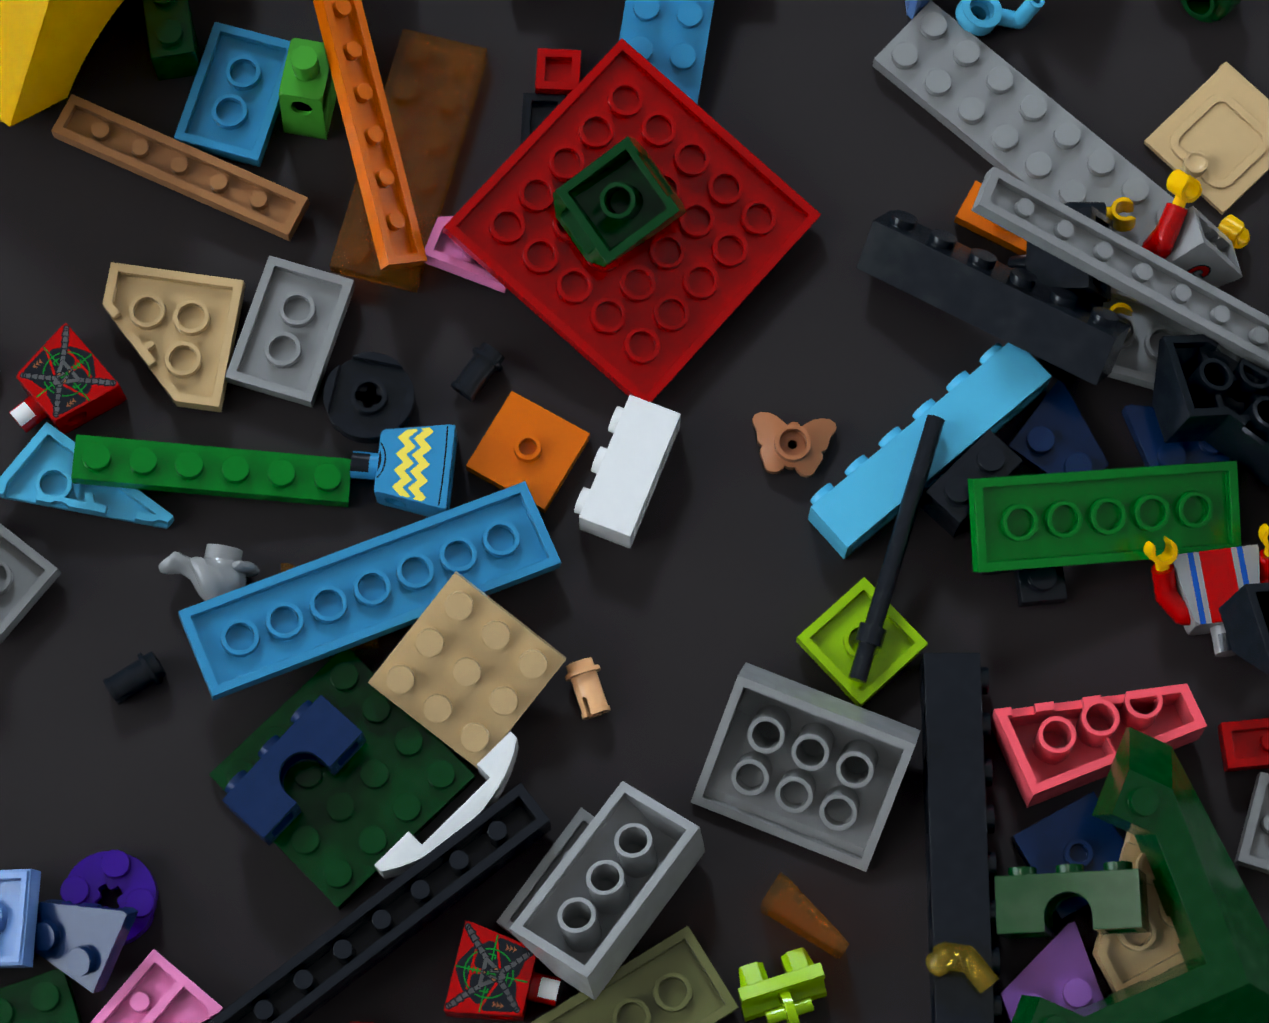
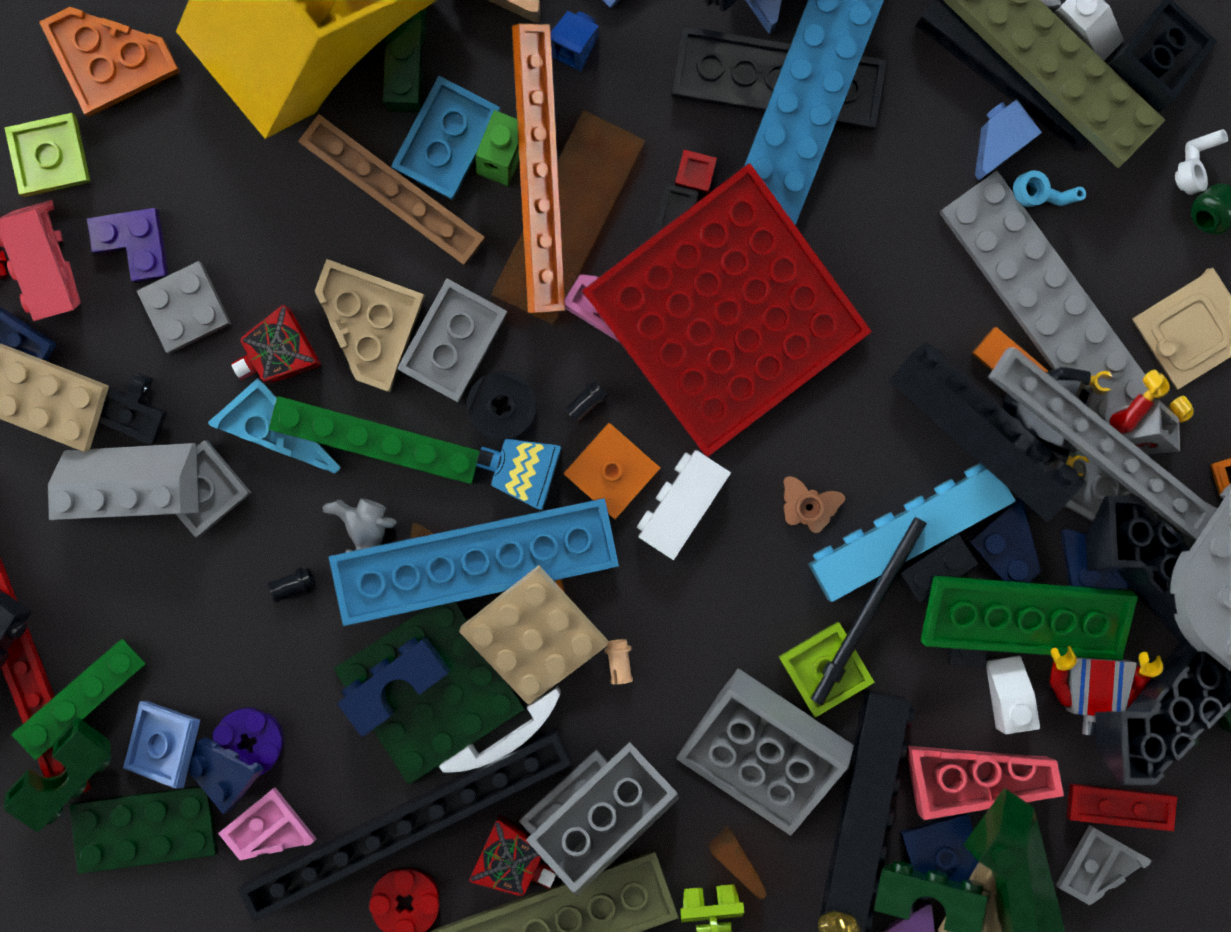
camera: 10 degrees right, 15 degrees up
dark green slope [553,136,687,267] -> none
none -> white slope [986,656,1040,734]

